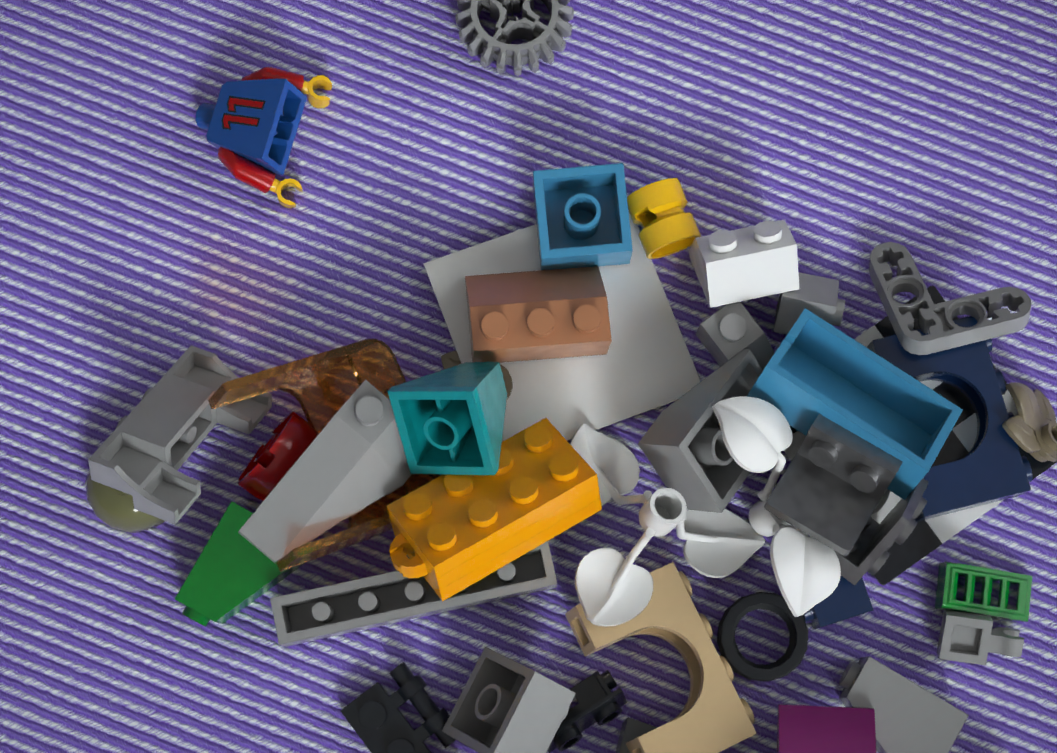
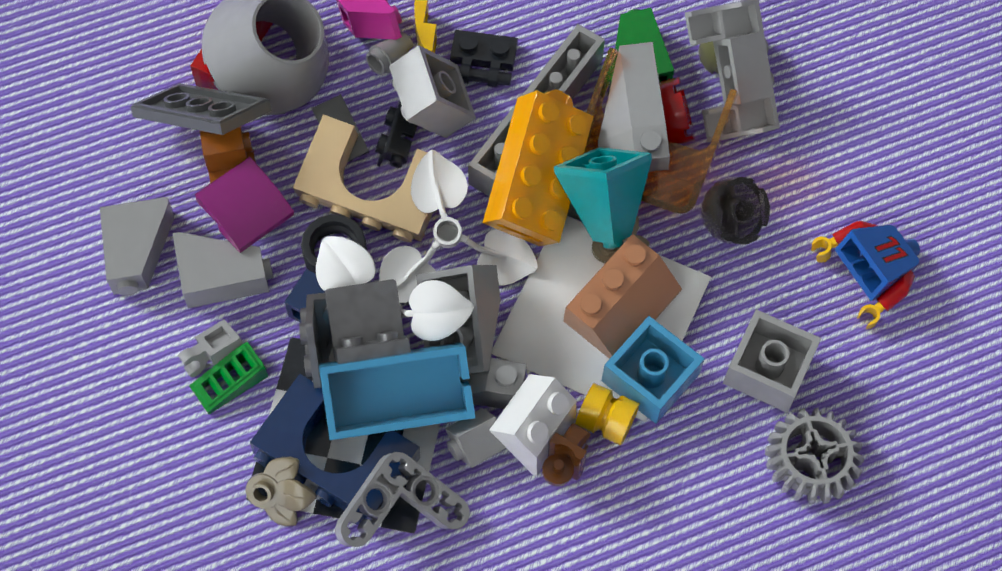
camera: 135 degrees right, 15 degrees down
none -> reddish brown hips [542,423,591,486]
none -> clear smoke cylinder [701,177,770,245]
none -> light grey brick [723,309,822,413]

